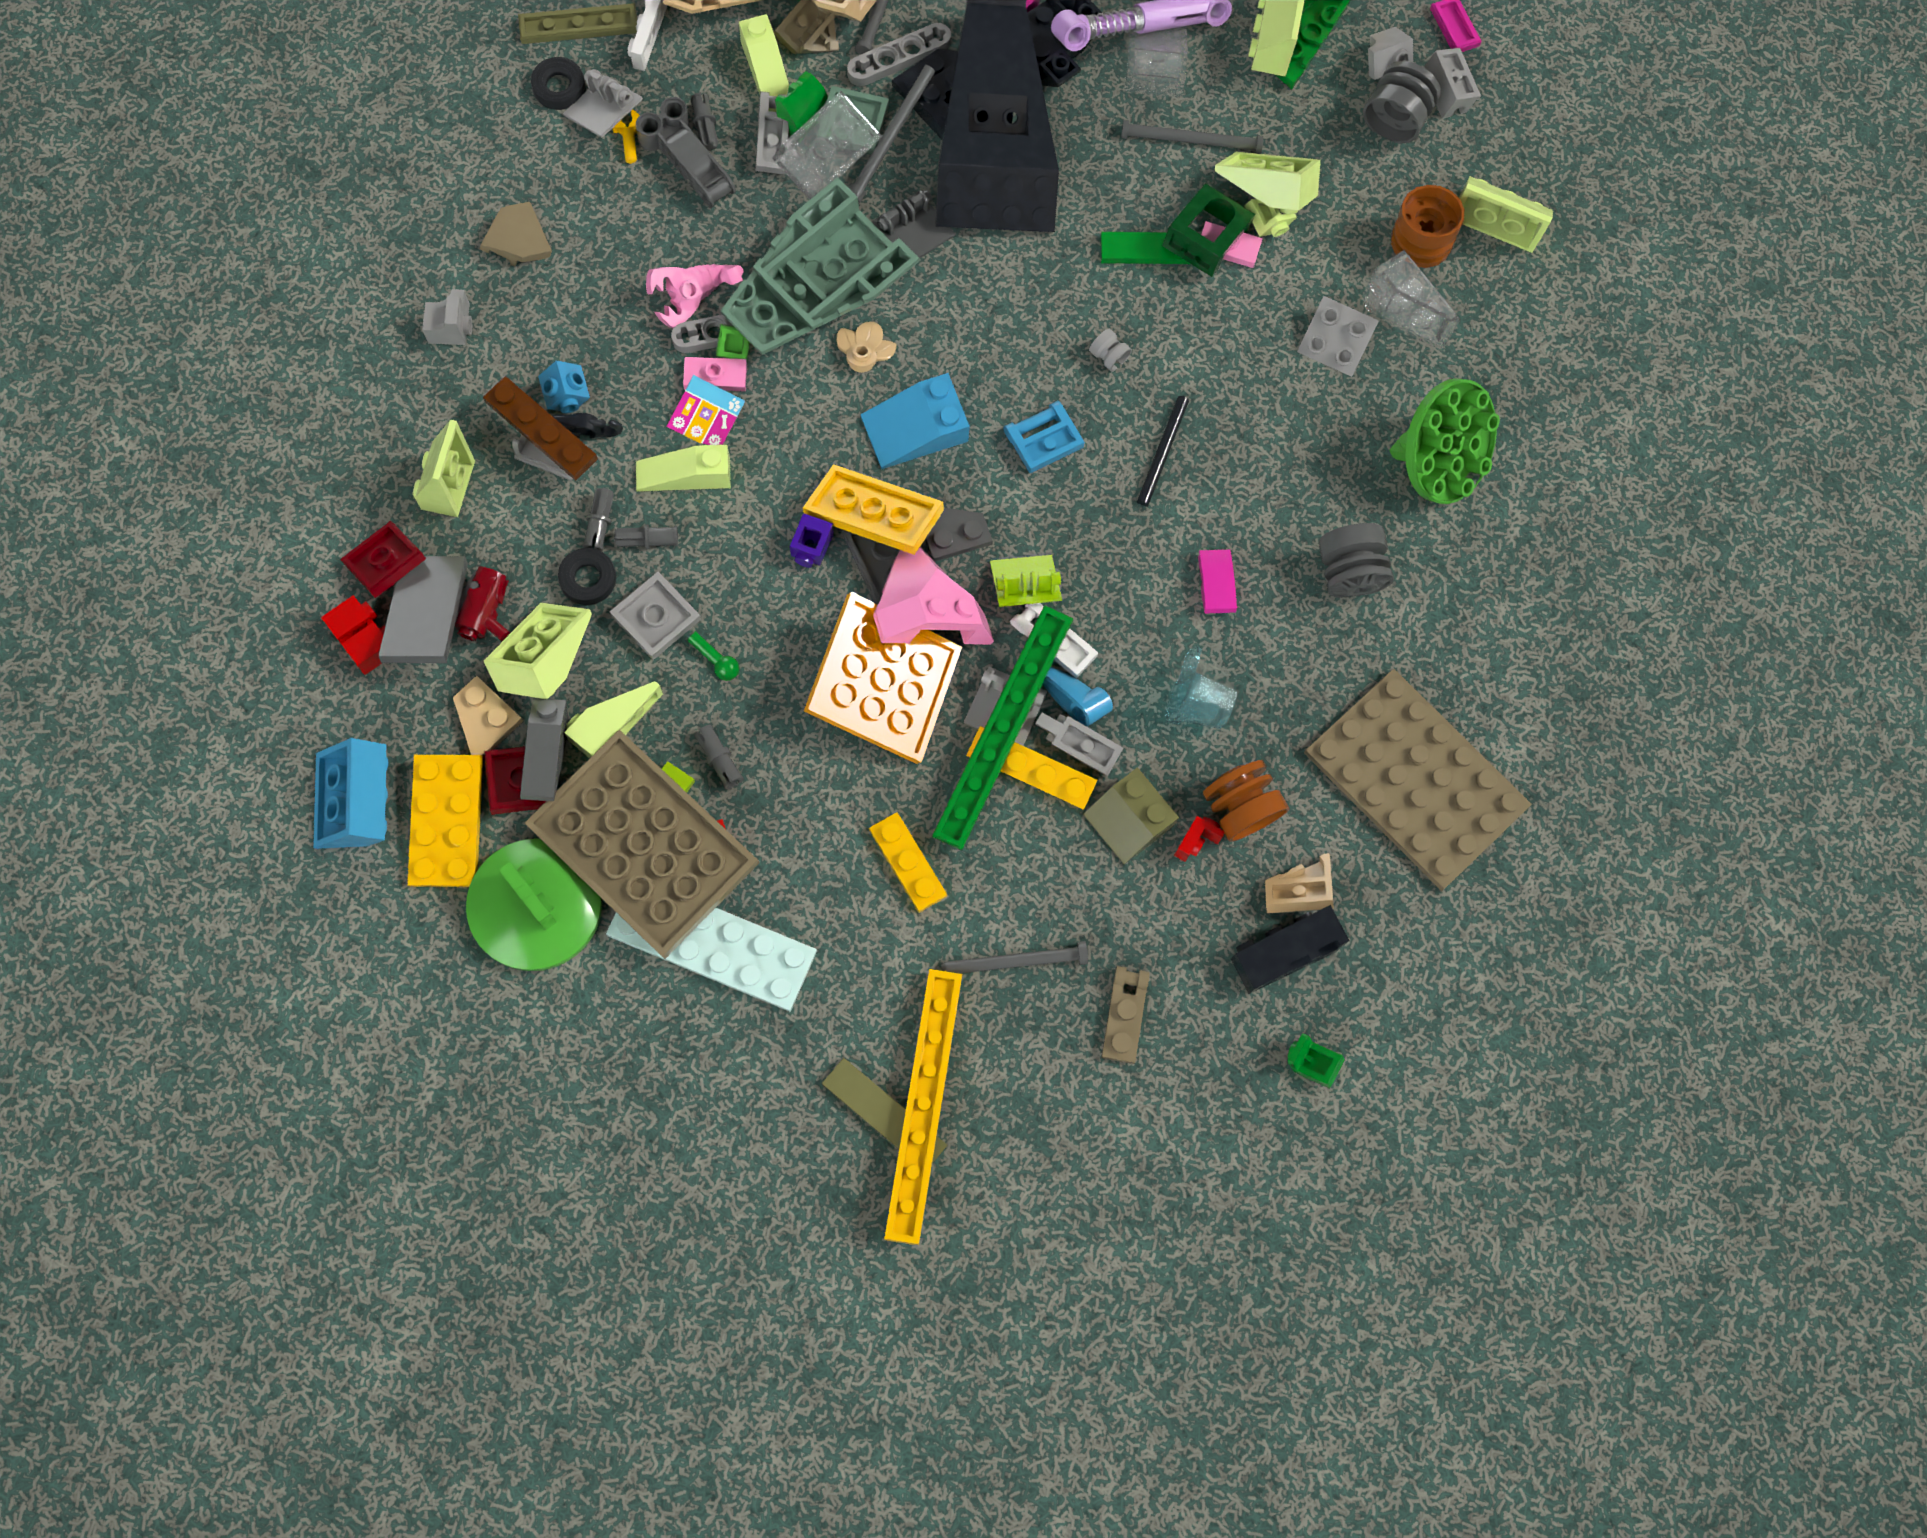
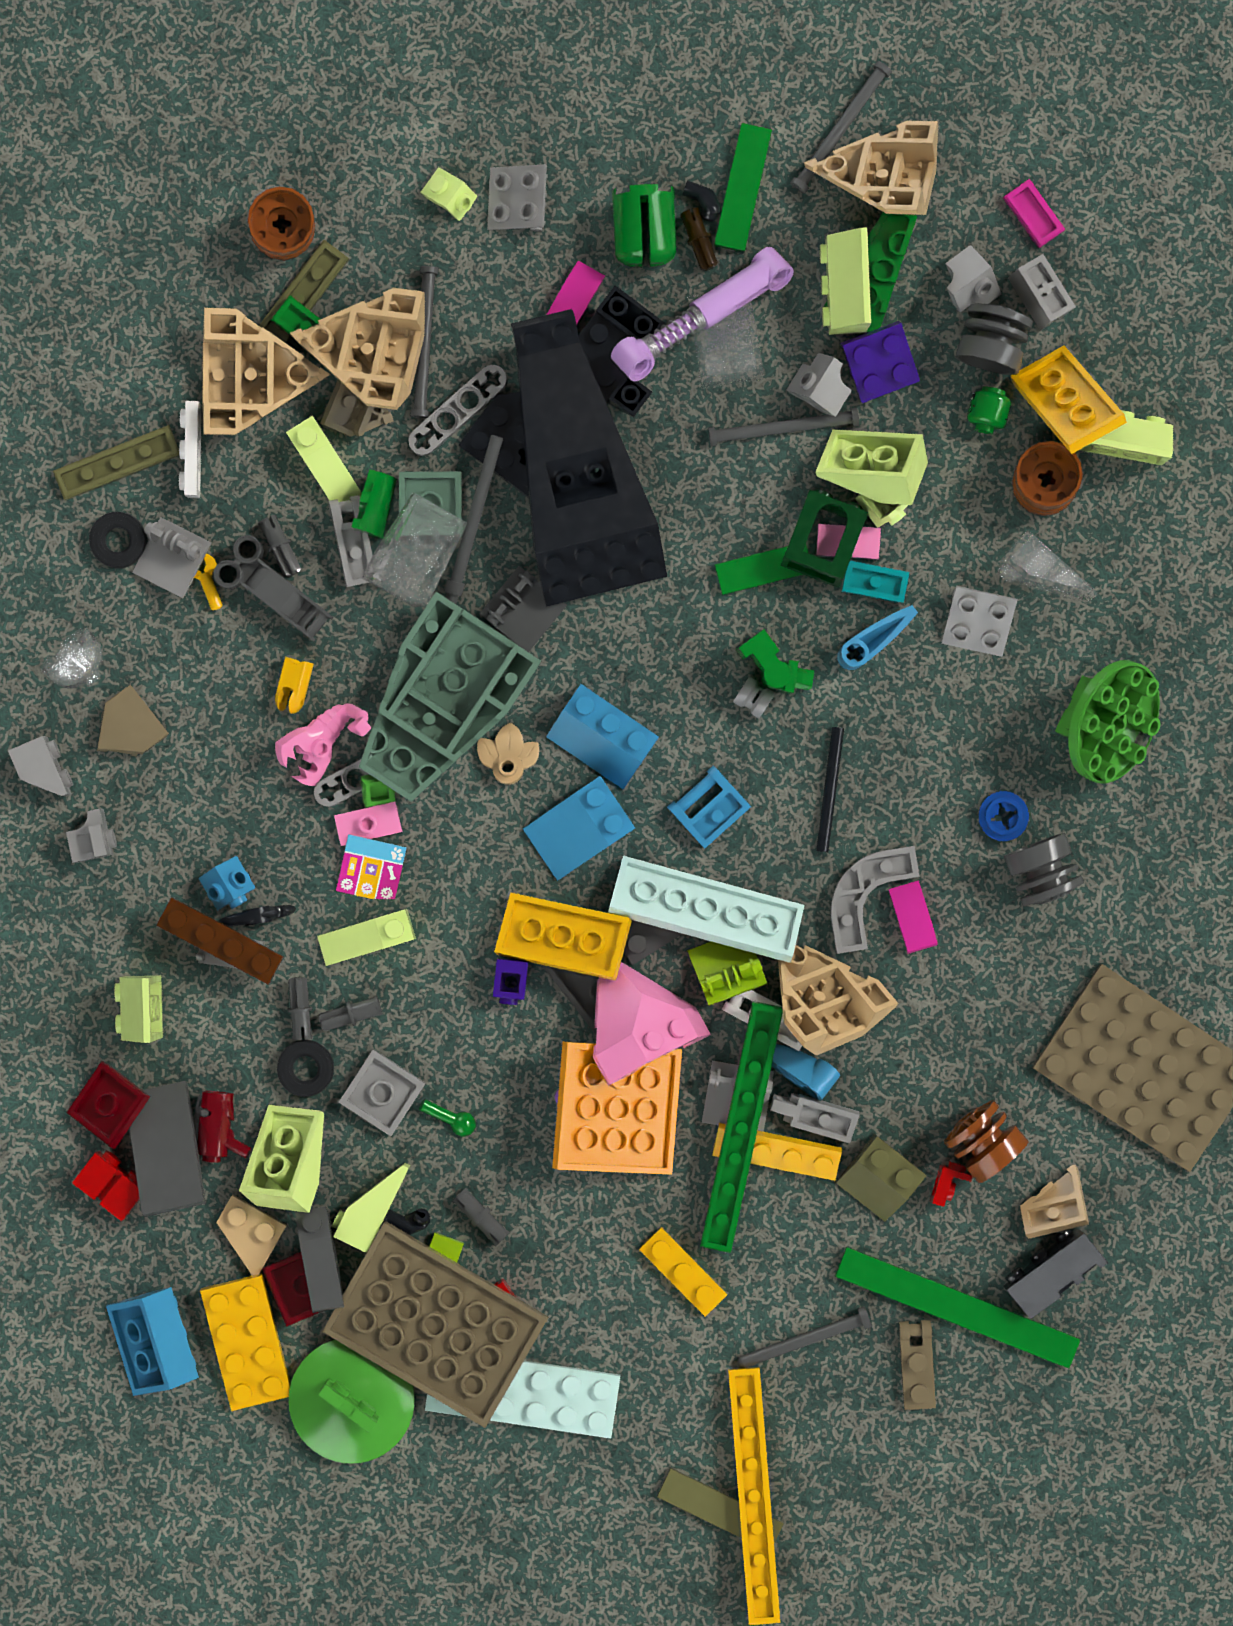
camera: 10 degrees left, 15 degrees up
clear light blue container [1165,646,1238,729] -> none
green bracket [1288,1033,1345,1089] -> none
none -> light grey slope [8,736,73,797]
none -> clear cylinder [41,627,103,689]
none -> yellow piece [275,657,314,714]
none -> black arm [383,1208,430,1235]
none -> dark azure slope [546,684,659,790]
none -> light aqua plate [608,856,805,963]
none -> green hips [736,629,814,694]
none -> tan wedge [778,945,898,1056]
none -> light grey brick [786,353,852,417]
none -> light grey plate [830,846,920,954]
none -> green tile [835,1246,1081,1369]
none -> dark azure piece [837,605,918,670]
none -> dark purple plate [840,321,920,403]
none -> teal plate [841,561,910,604]
none -> green head [967,386,1011,435]
none -> blue gear [979,791,1029,841]
none -> yellow plate [1010,345,1127,454]

